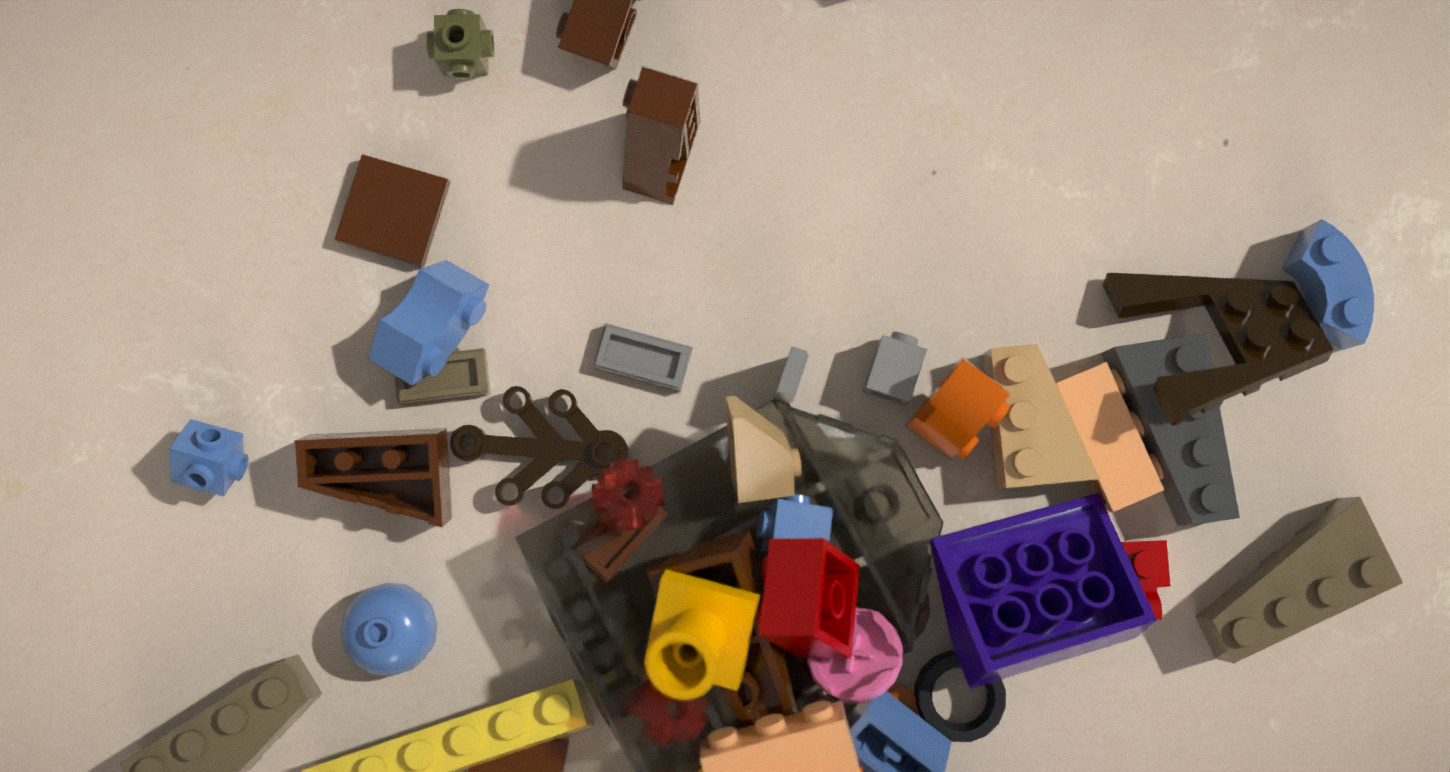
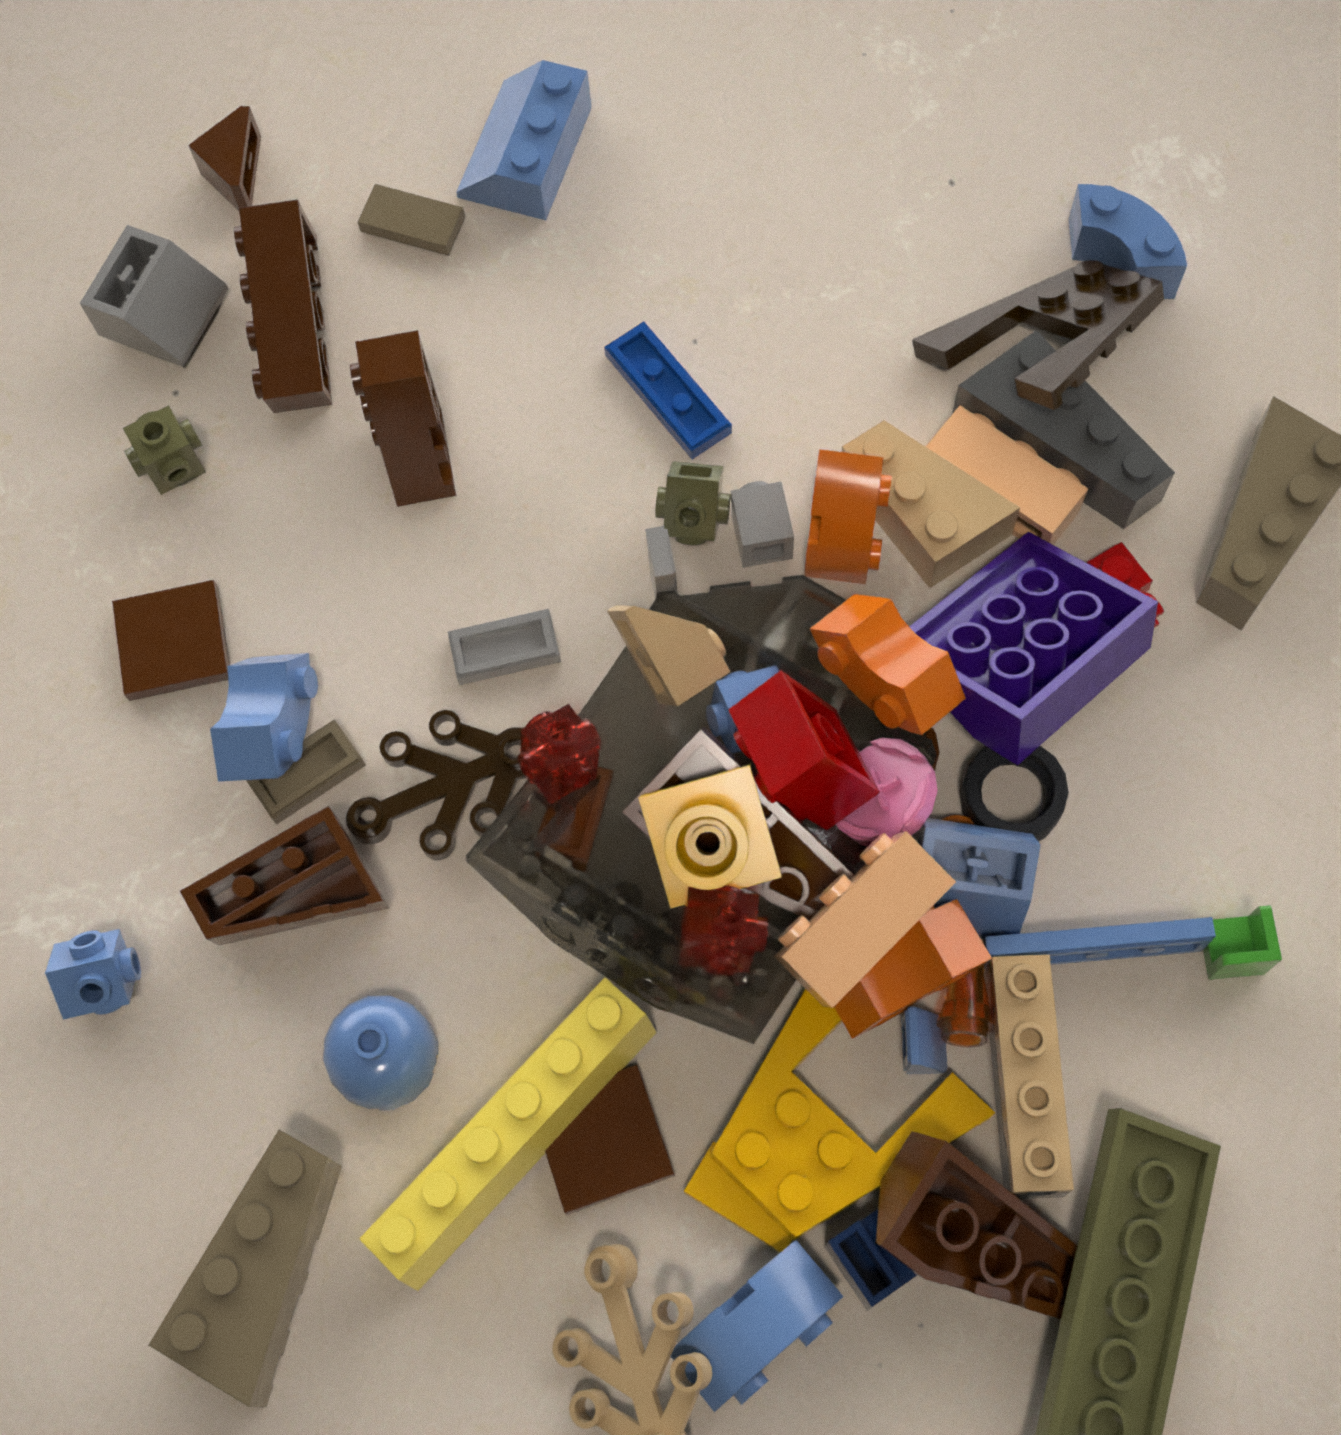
camera: 25 degrees left, 15 degrees down
none -> blue tile [604,321,732,460]
none -> olive brick [655,461,731,545]
none -> orange brick [810,594,966,735]

